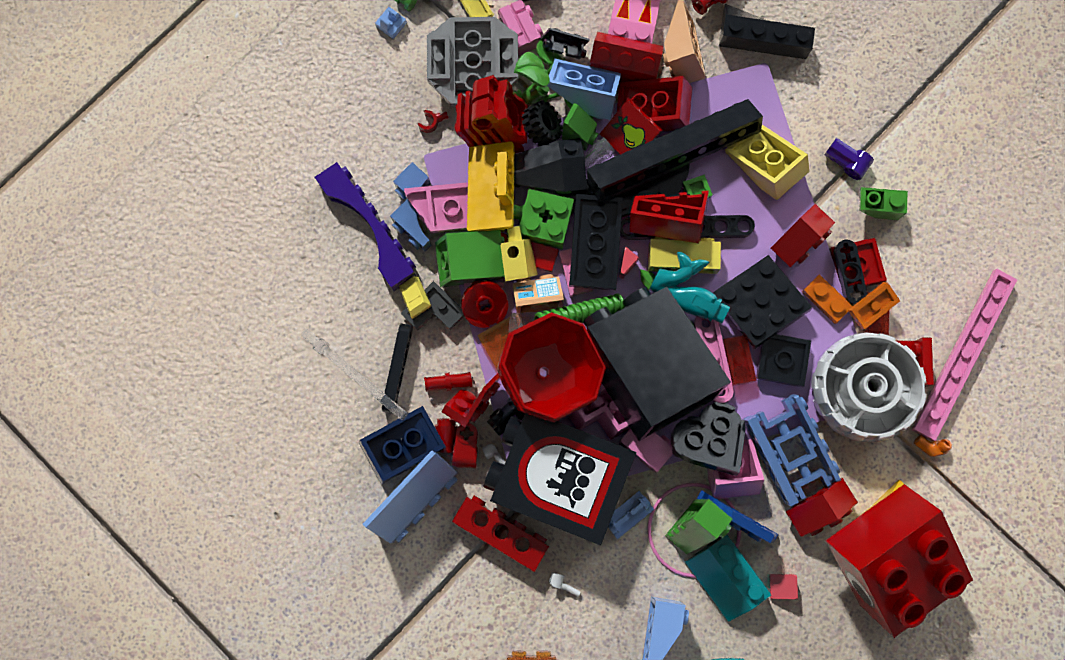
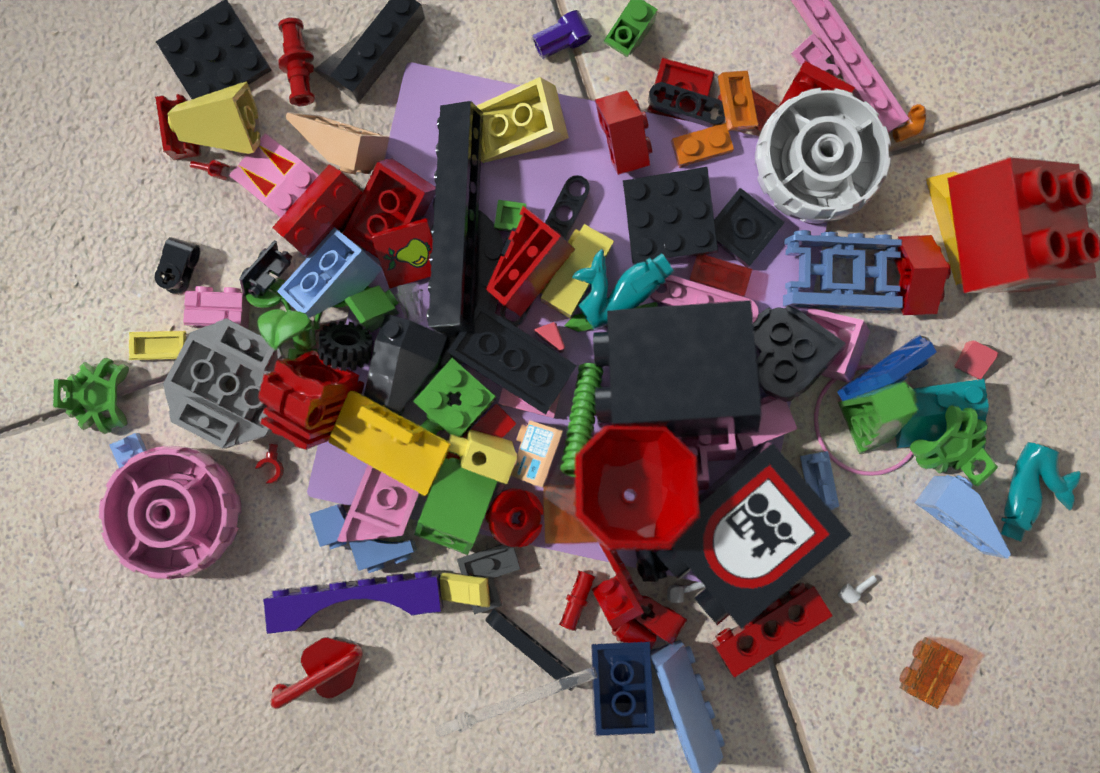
camera: 65 degrees left, 5 degrees up
none -> bright pink wheel [99,446,242,580]
none -> red piece [270,637,363,709]
none -> bright pink plate [790,33,840,76]
none -> bright green piece [910,406,998,487]

